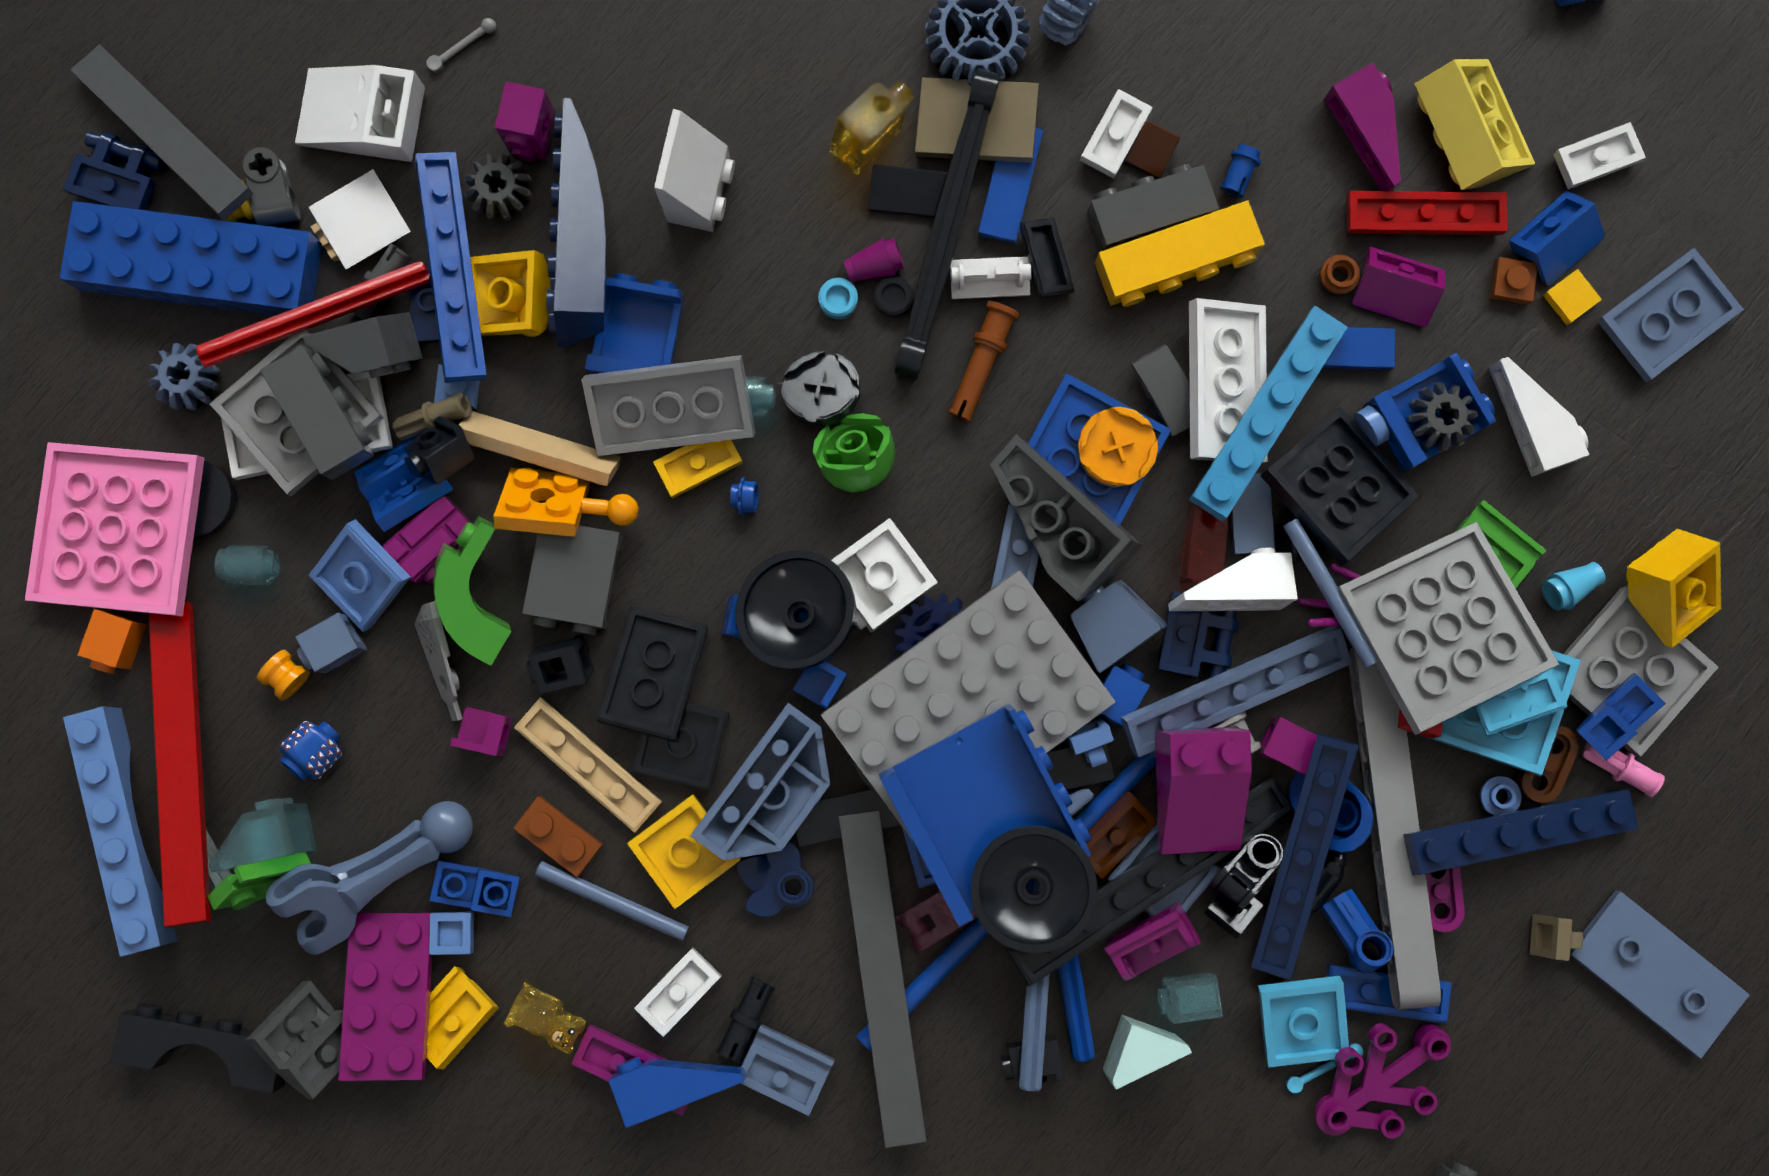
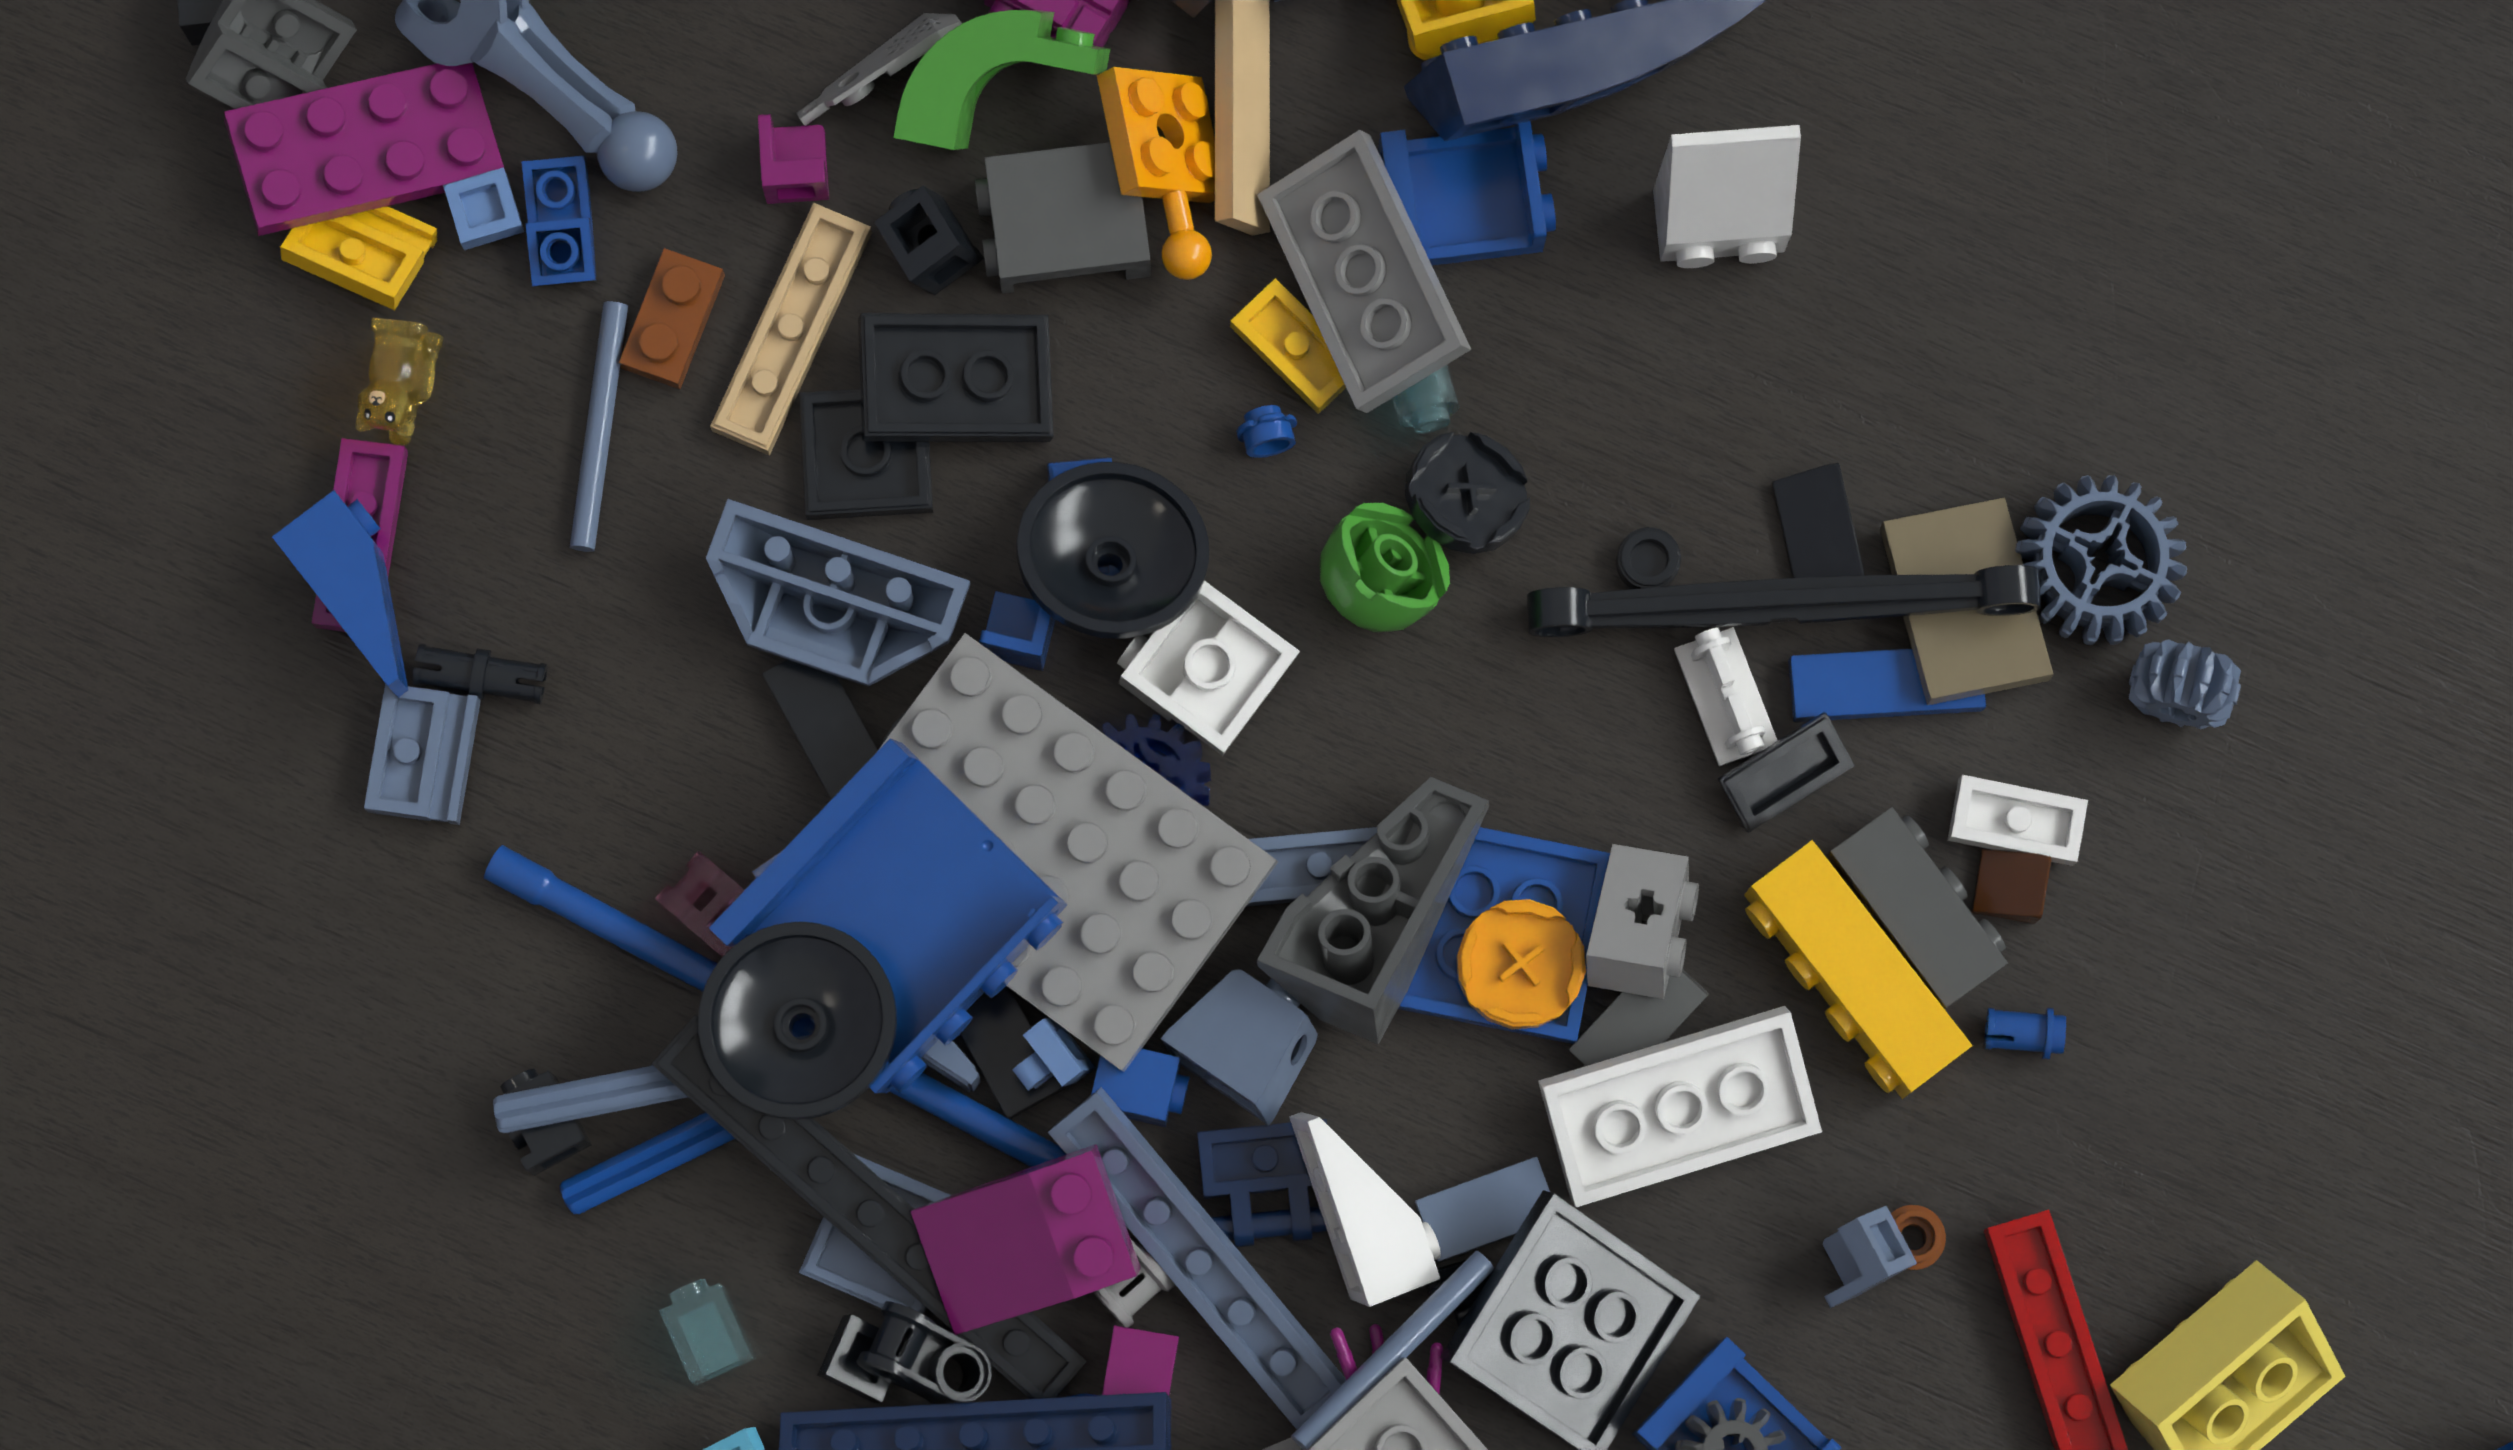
camera: 70 degrees right, 5 degrees down
yellow plate [627,795,742,909] -> none
white plate [634,948,722,1037] -> none
dark blue plate [736,842,814,917] -> none
medium azure tile [818,278,858,319] -> none
clear yellow torso [830,81,914,176] -> none
dark grey tile [839,811,927,1148] -> none
magenta cone [844,238,905,282] -> none
dark orange pin [947,301,1020,422] -> none
reddish brown hinge [1086,791,1158,879] -> none
light aqua slope [1103,1015,1192,1089] -> none
magenta hinge [1104,902,1201,981] -> none
clear red panel [1180,502,1229,585] -> none
dark azure plate [1189,305,1348,522] -> none
blue tile [1322,327,1395,370] -> none
magenta slope [1324,63,1401,191] -> none
magenta panel [1352,246,1445,327] -> none
medium blue tile [1354,406,1390,447] -> none
none -> light grey brick [1586,844,1699,999]
none -> sand blue panel [1823,1206,1917,1308]

